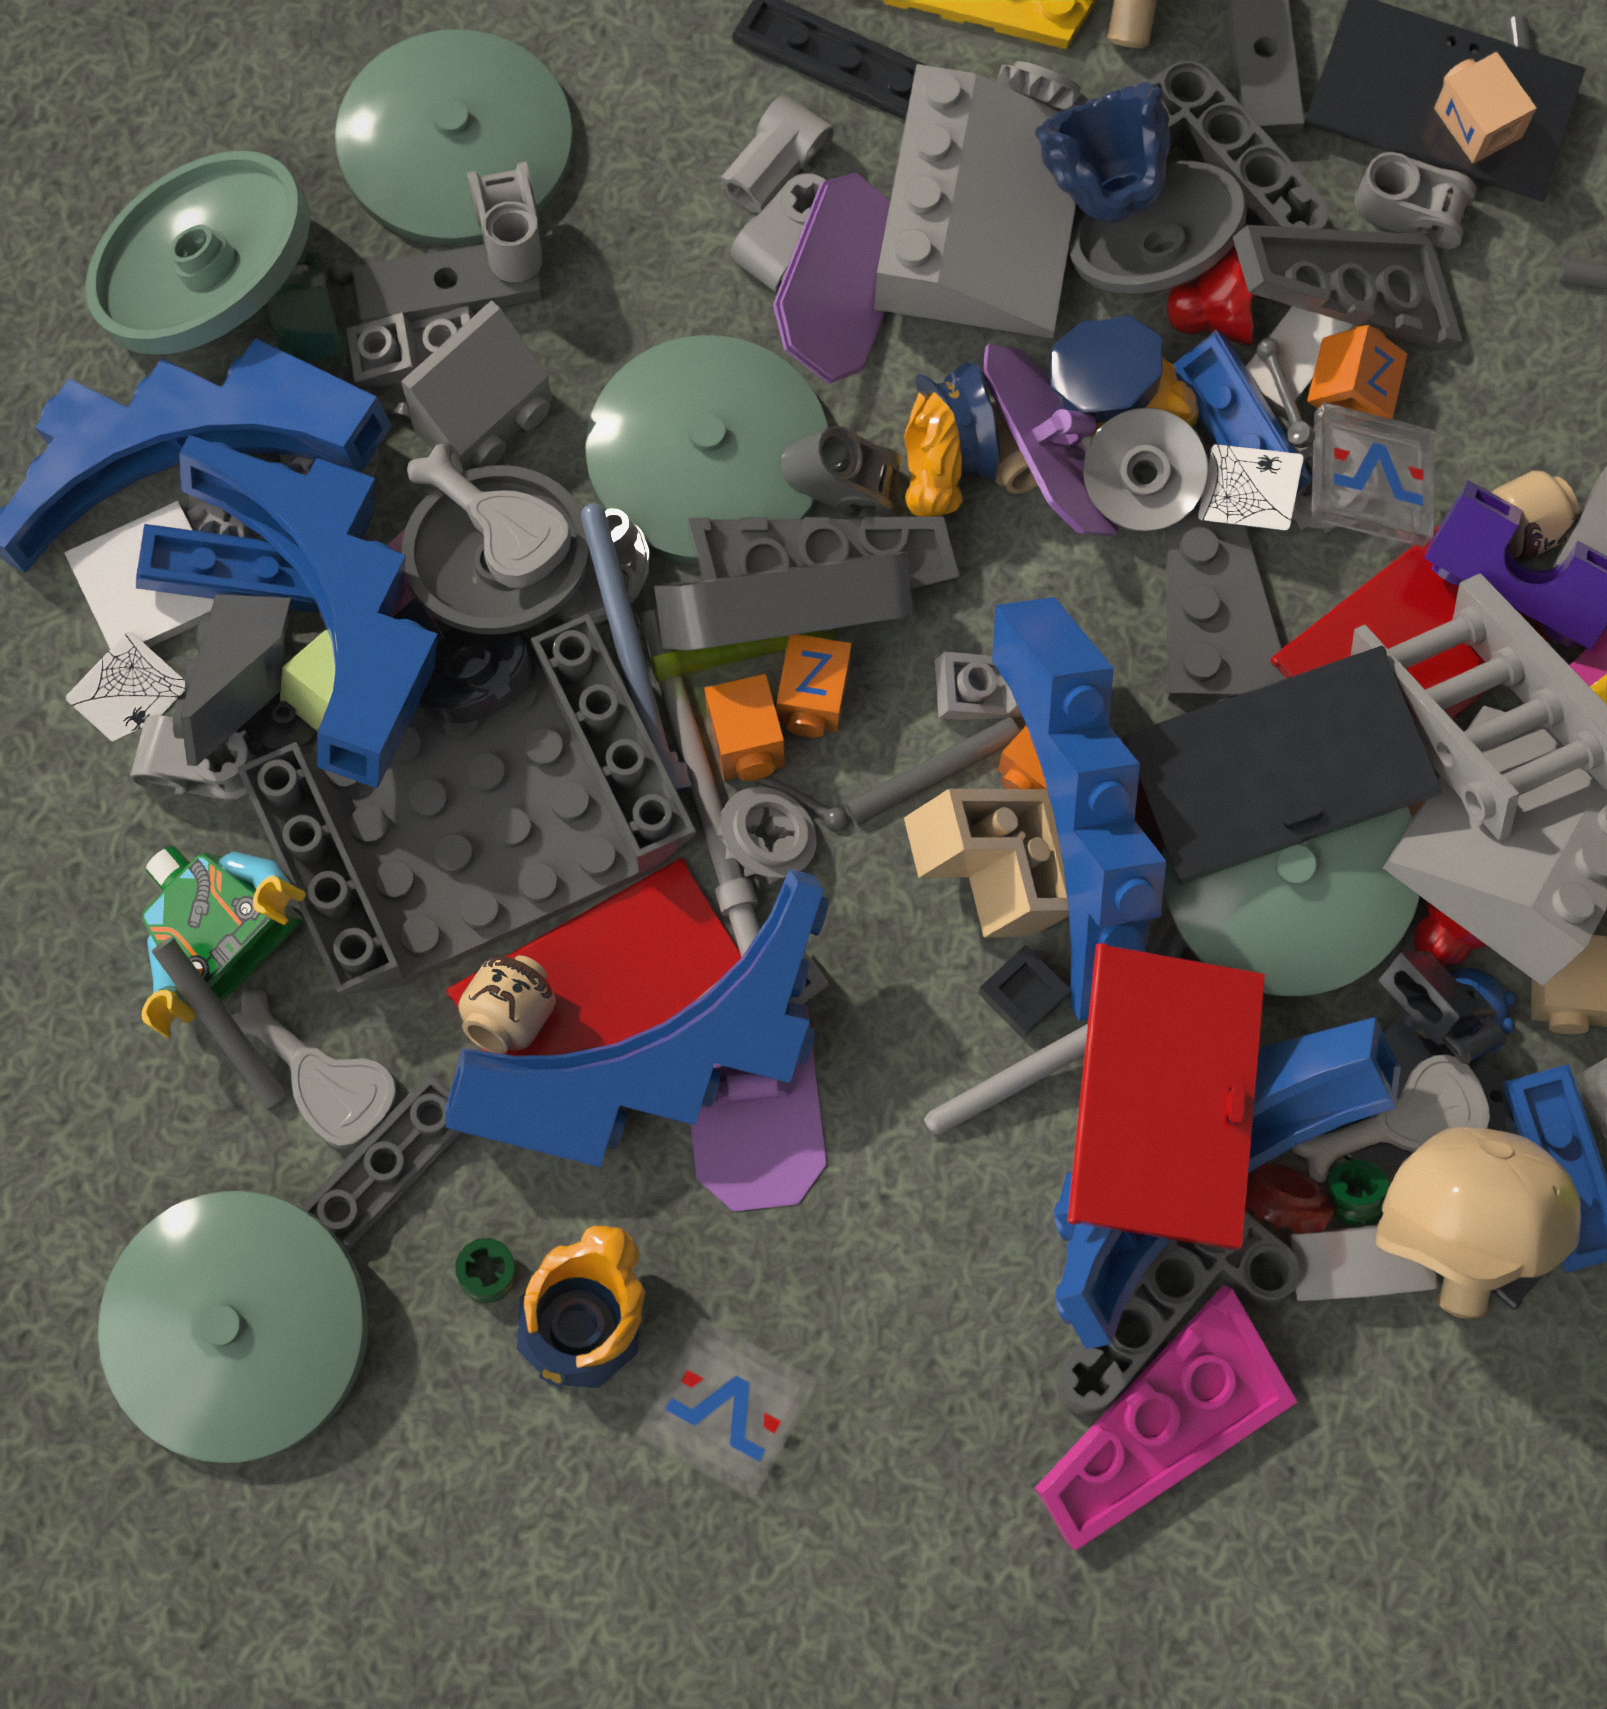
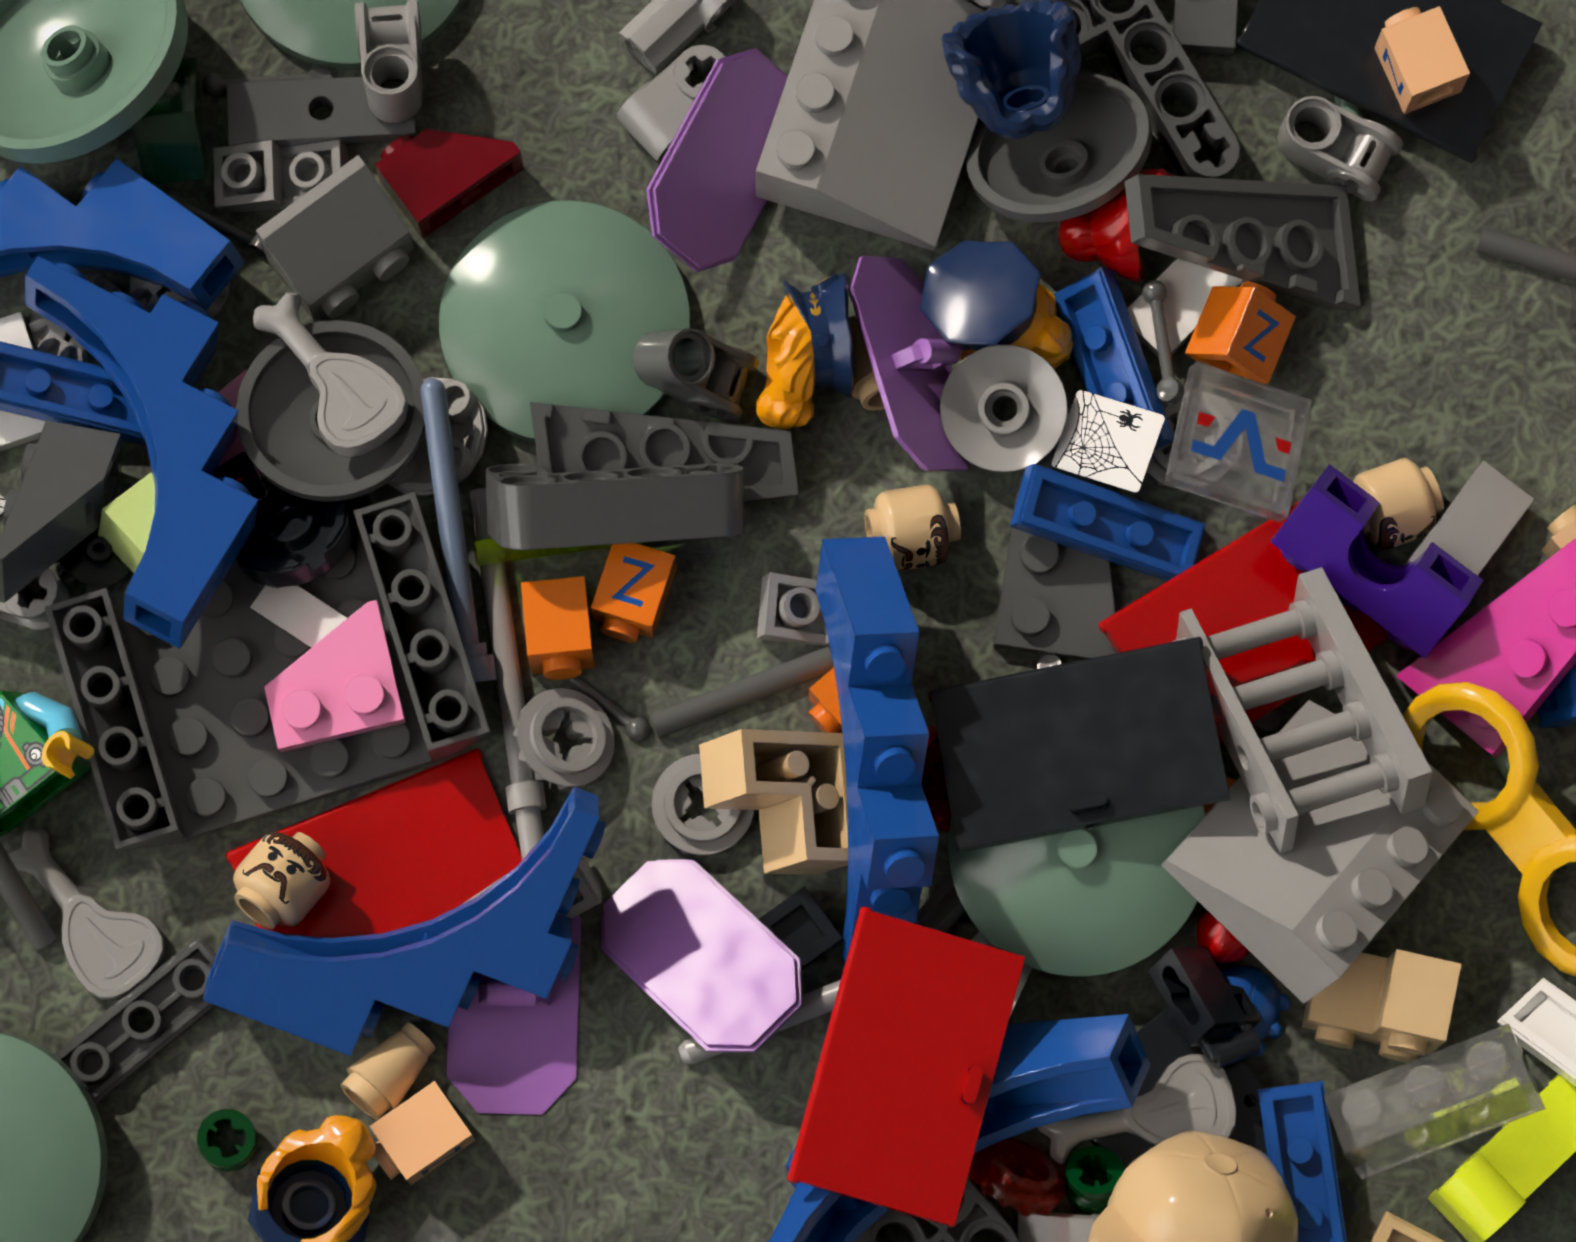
camera: 10 degrees right, 5 degrees up
none -> white sticker [250,585,347,648]
none -> bright pink wing [264,600,407,752]
none -> tan cone [340,1023,436,1120]
none -> light nougat brick [369,1081,476,1185]
none -> dark red slope [375,129,524,239]
none -> shield [601,859,802,1052]
none -> light grey gear [652,753,754,857]
none -> tan head [865,484,961,572]
none -> blue tile [1010,463,1206,581]

